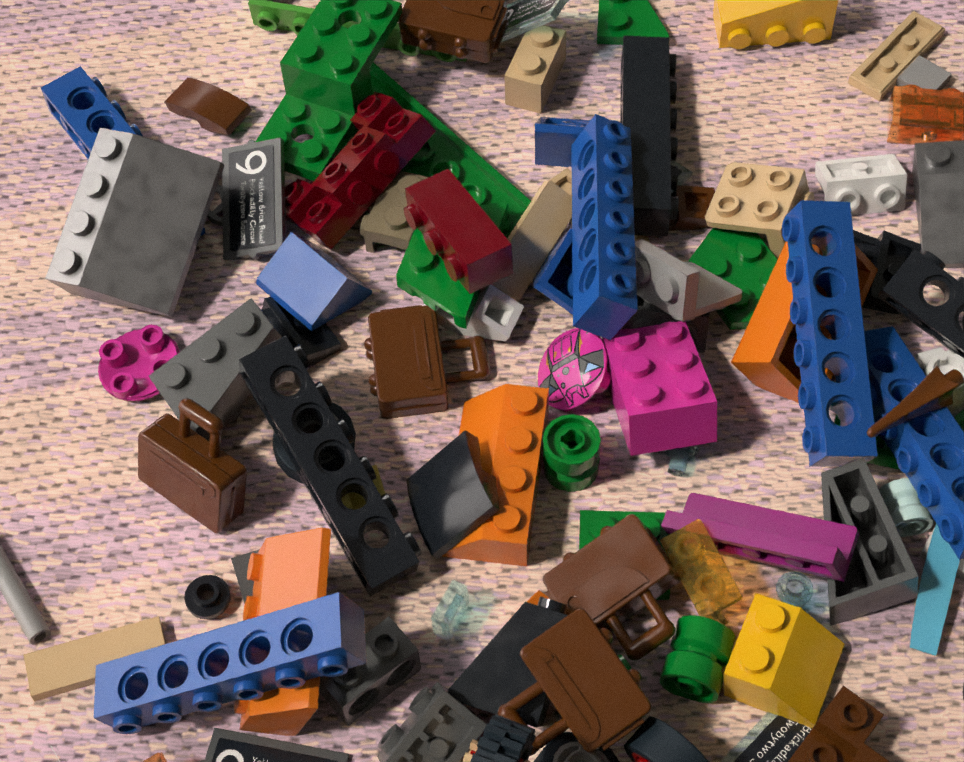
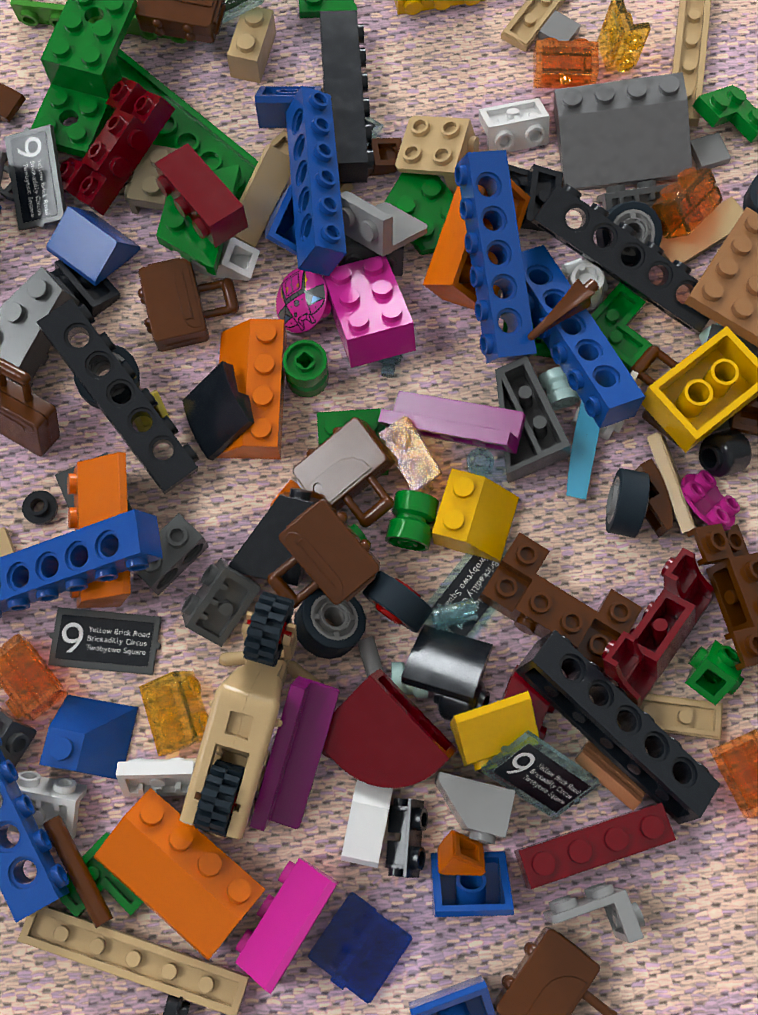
camera: 10 degrees left, 15 degrees up
clear light blue tile [431,580,470,641] -> none

